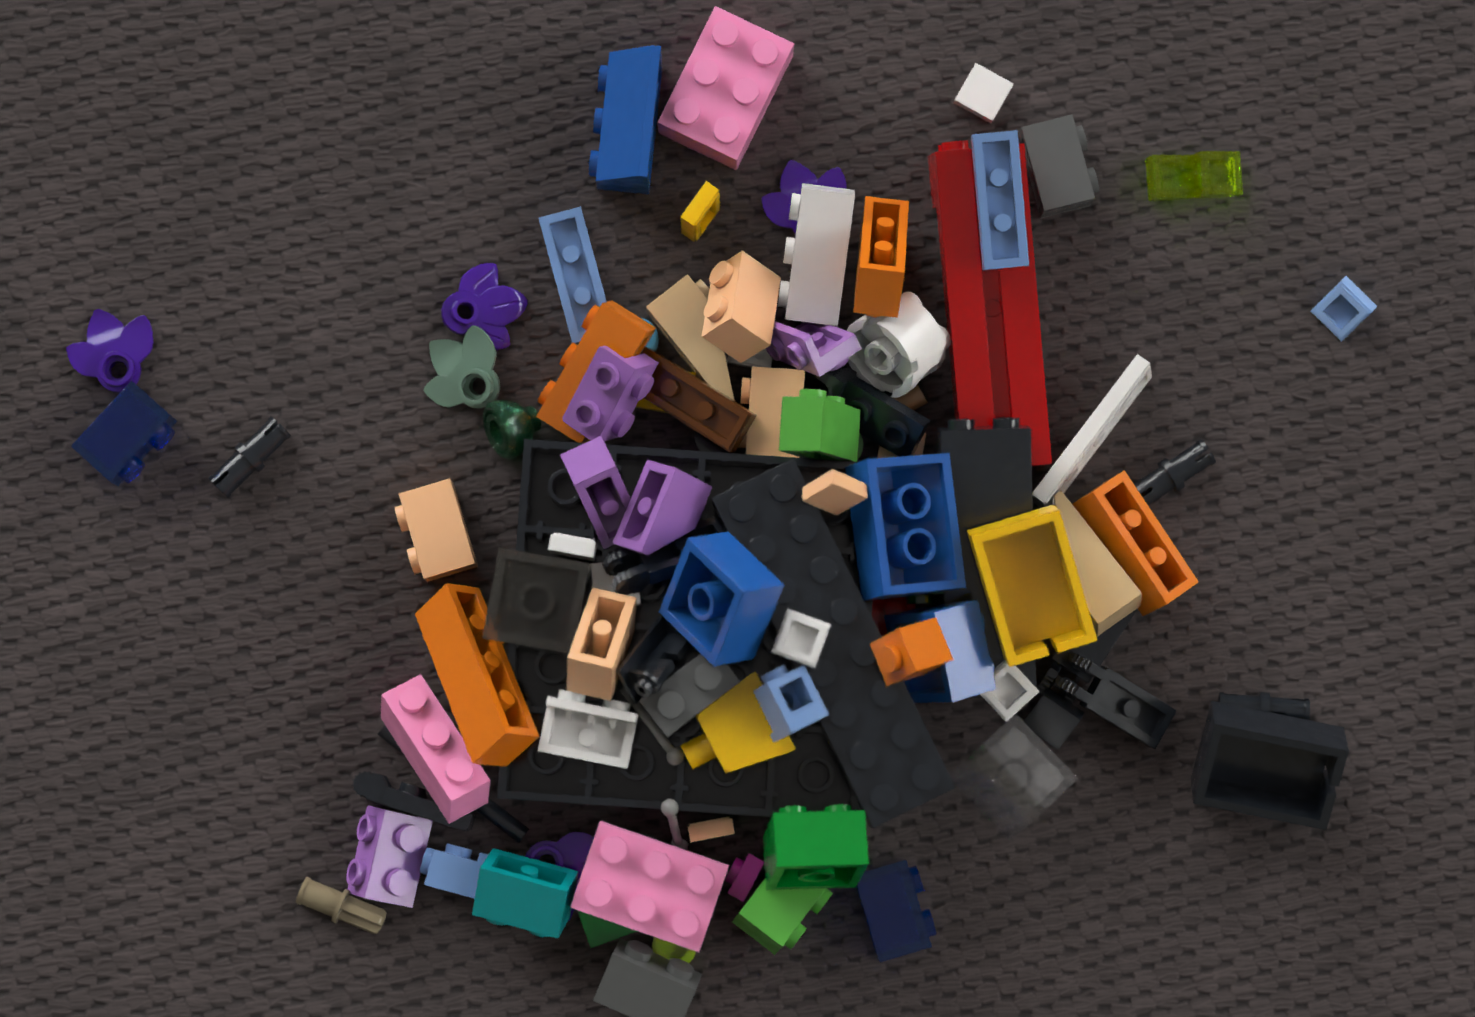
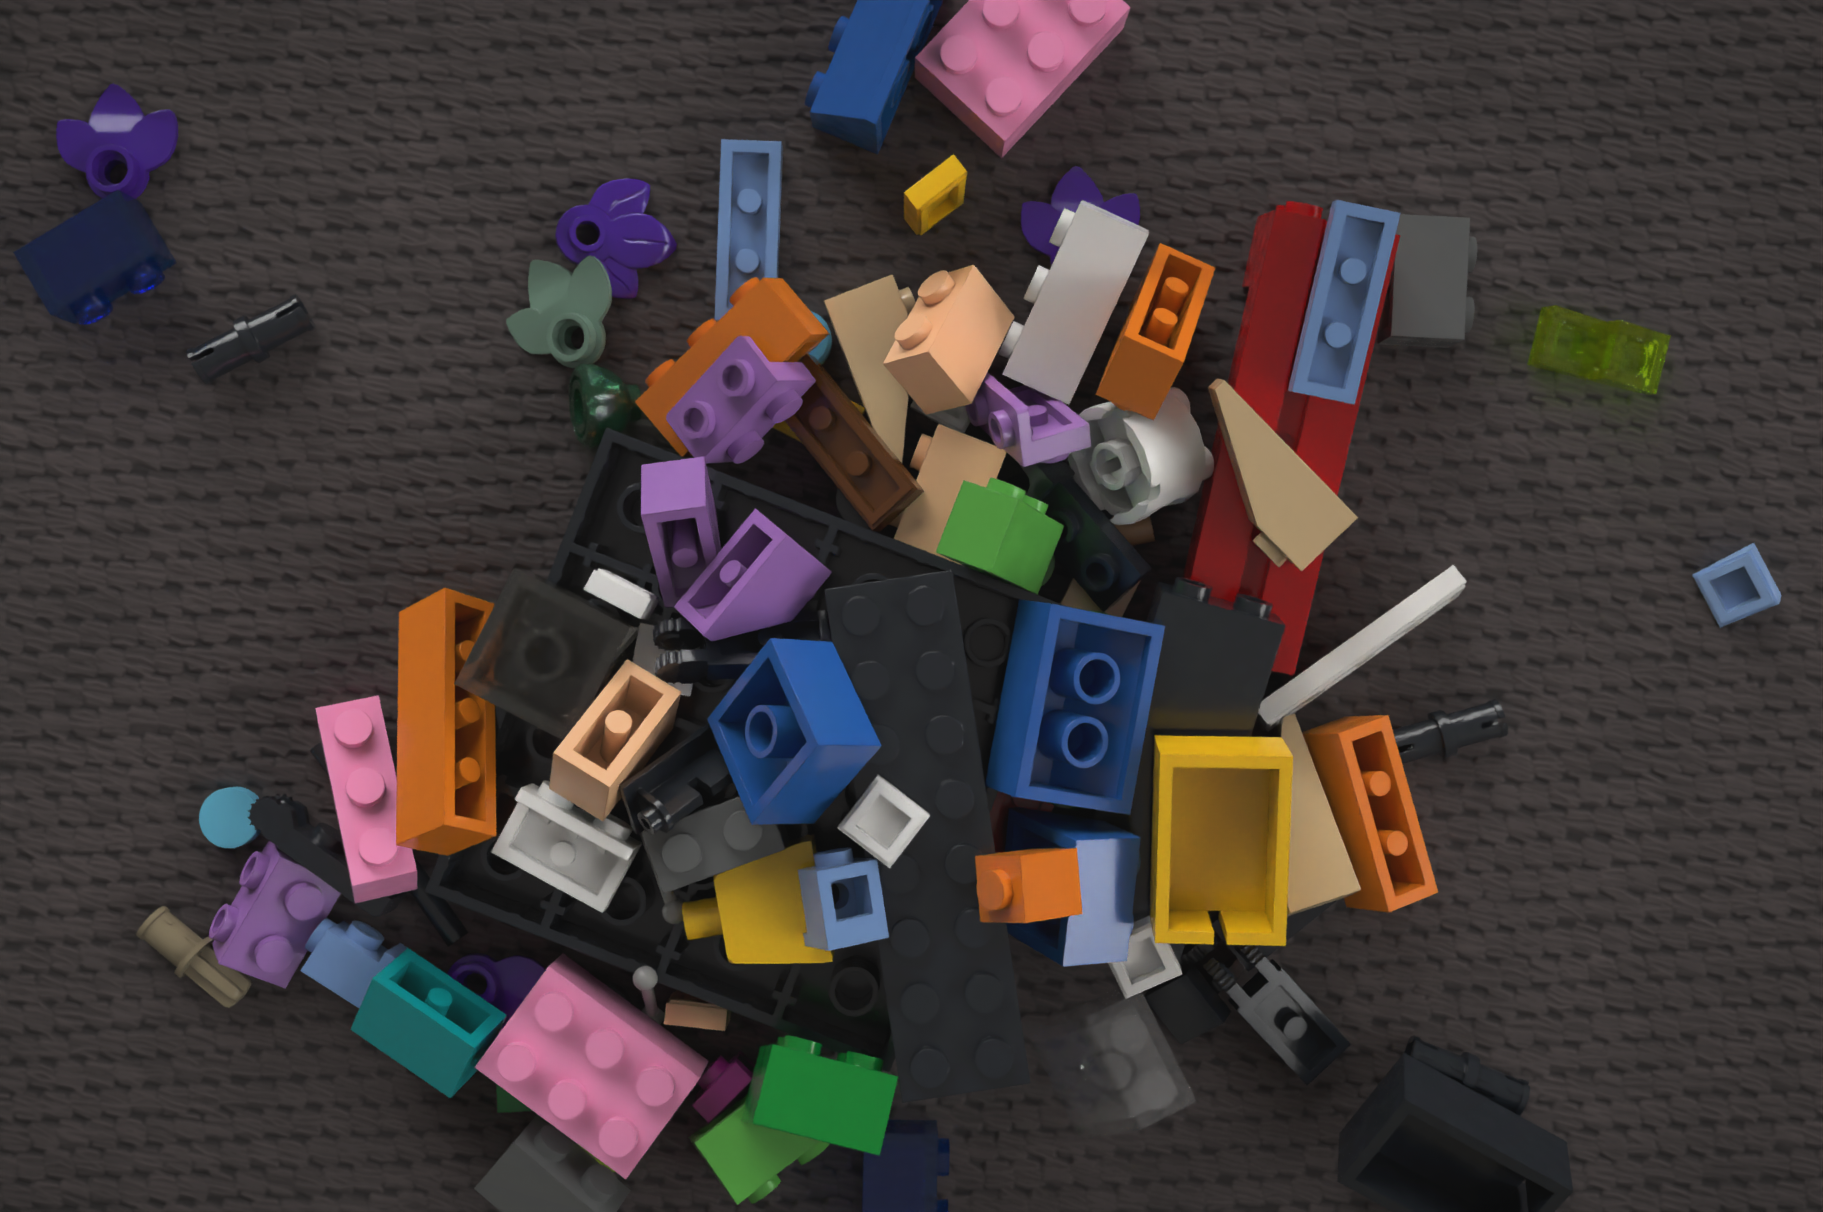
camera: 20 degrees right, 5 degrees up
light nougat brick [394,478,478,582] -> none
light nougat tile [802,469,867,516] -> none
white tile [954,63,1013,124] -> none
none -> medium azure tile [199,787,261,848]
none -> tan slope [1208,378,1358,571]

